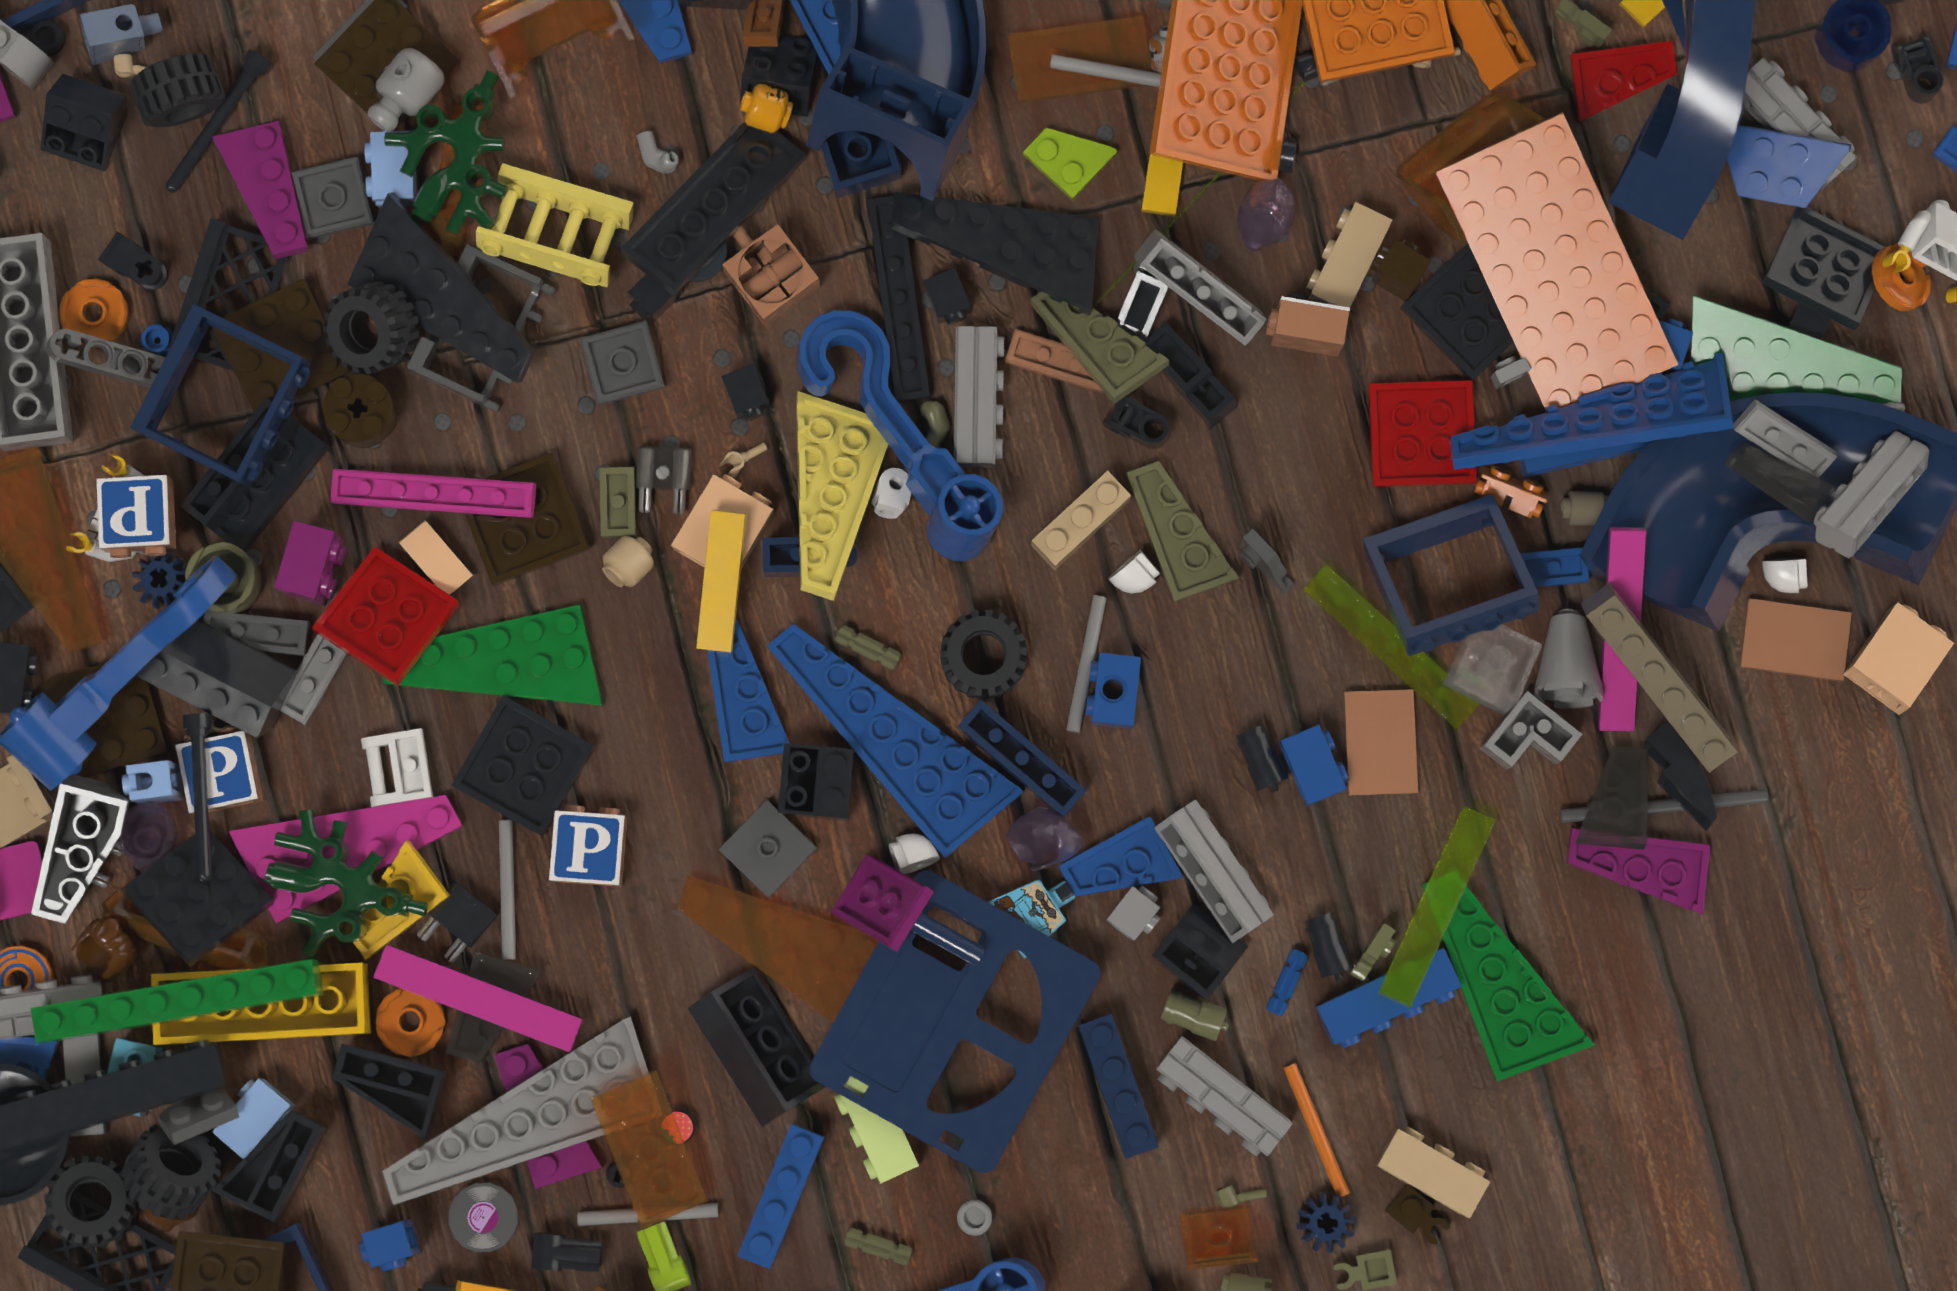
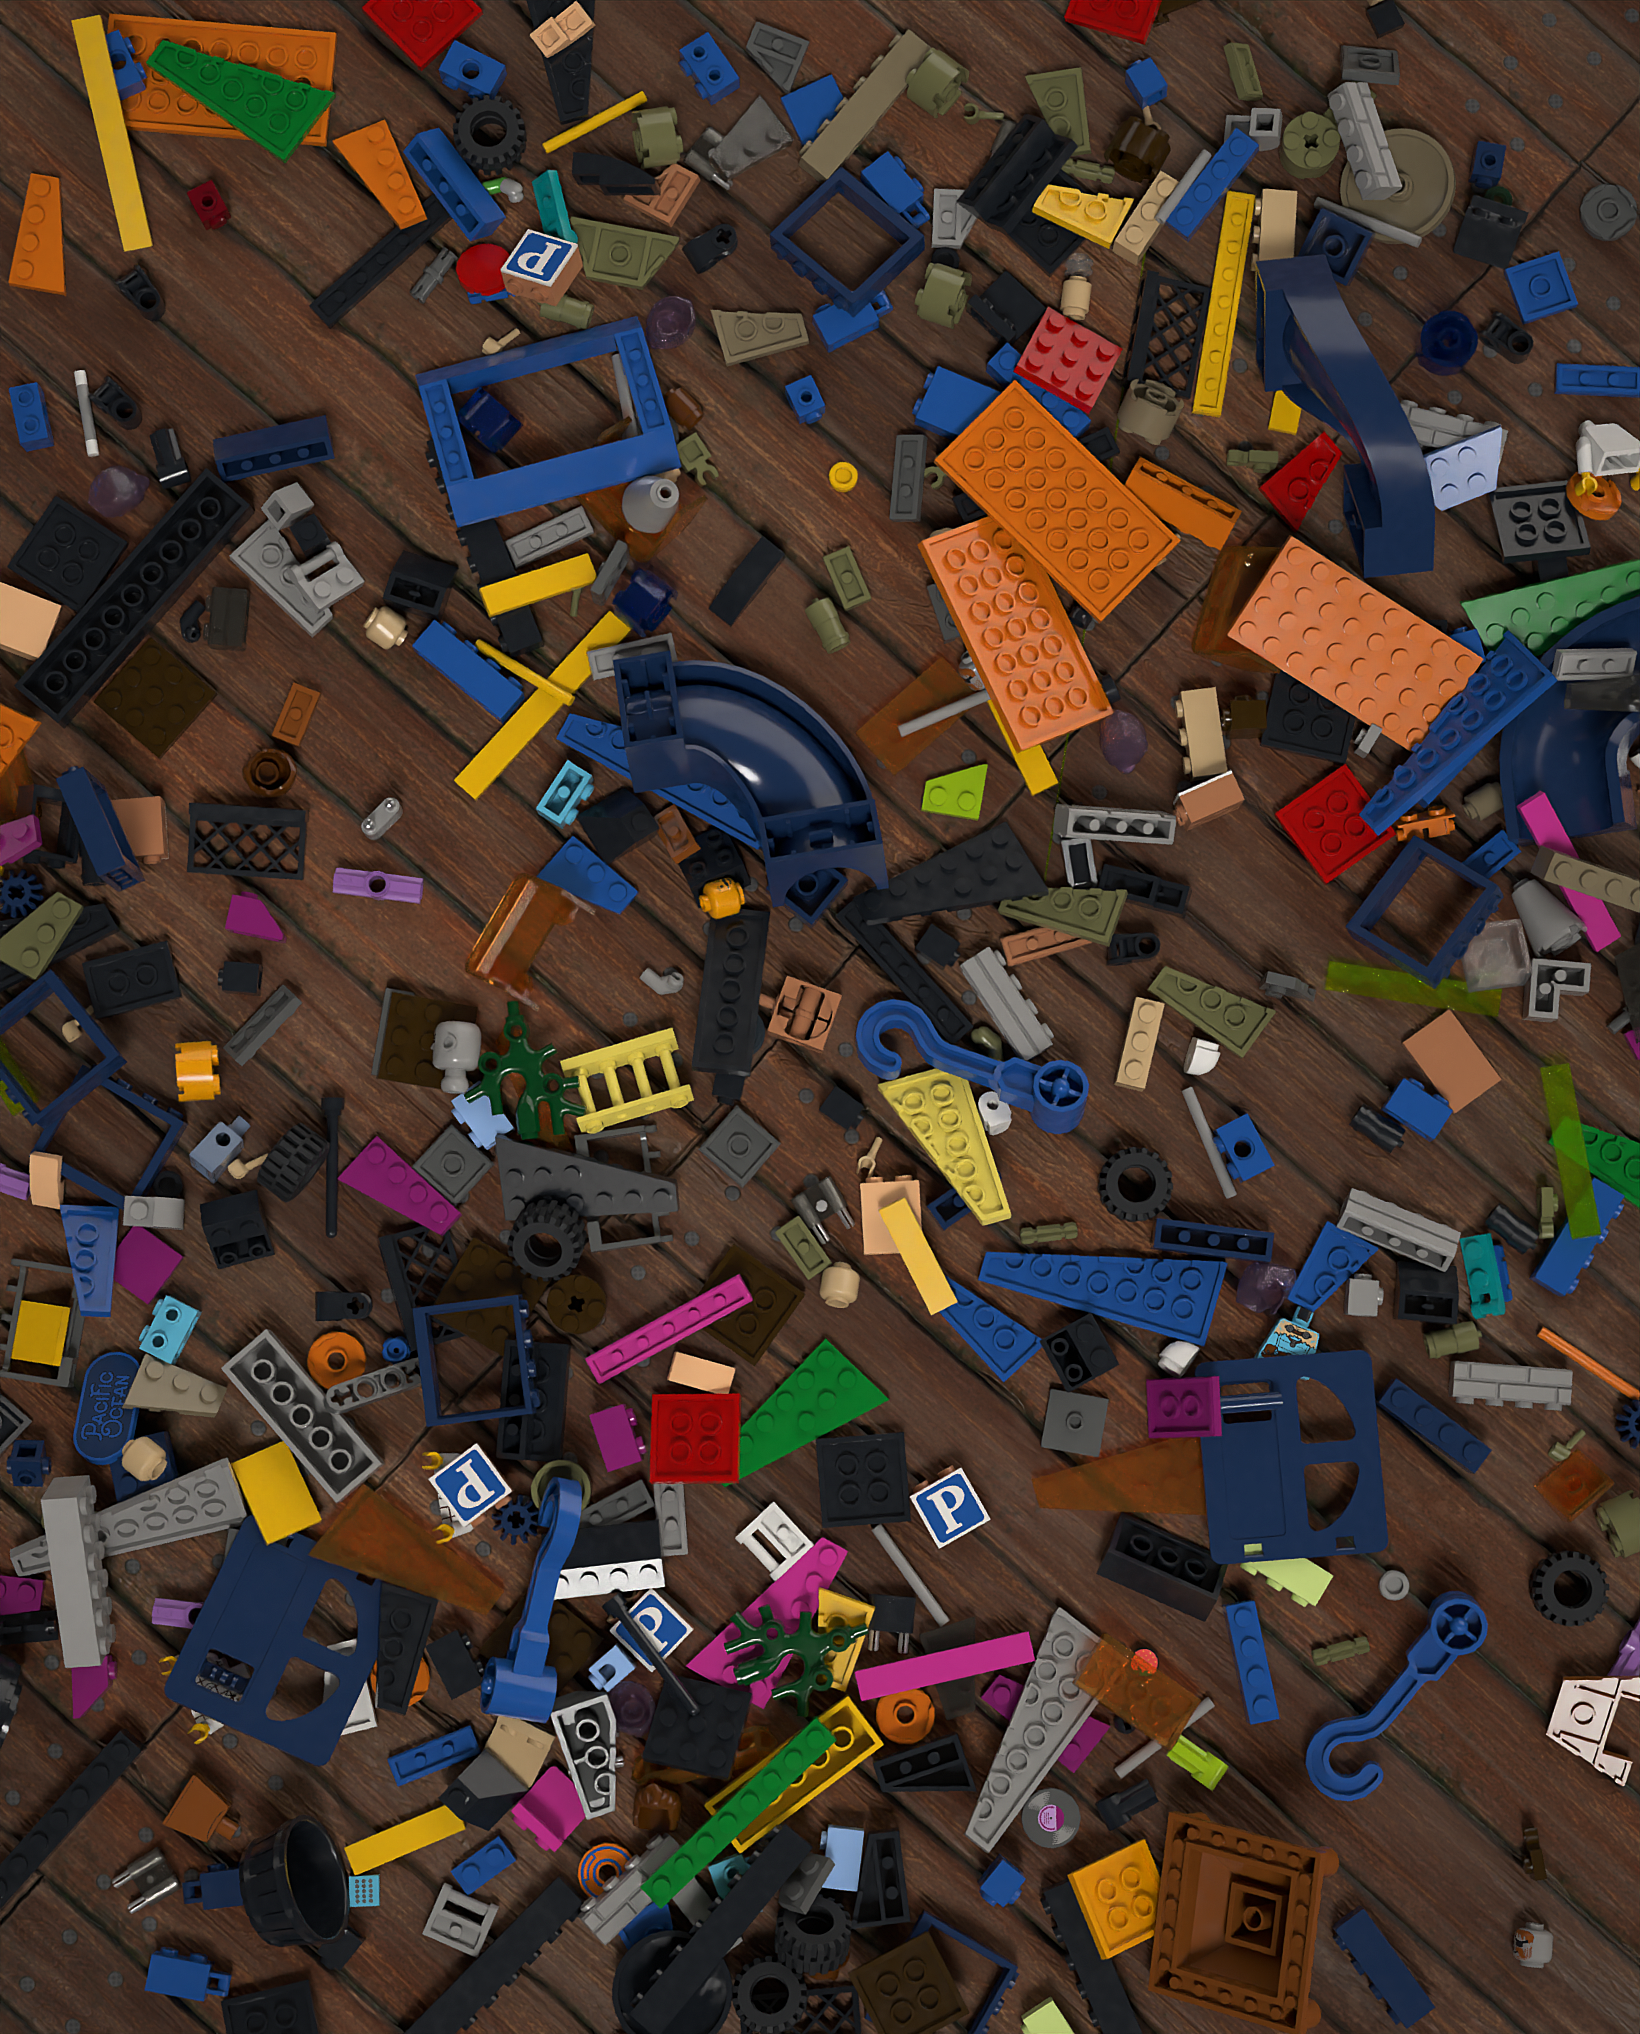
camera: 35 degrees left, 0 degrees up
none -> teal plate [1460,1233,1506,1319]

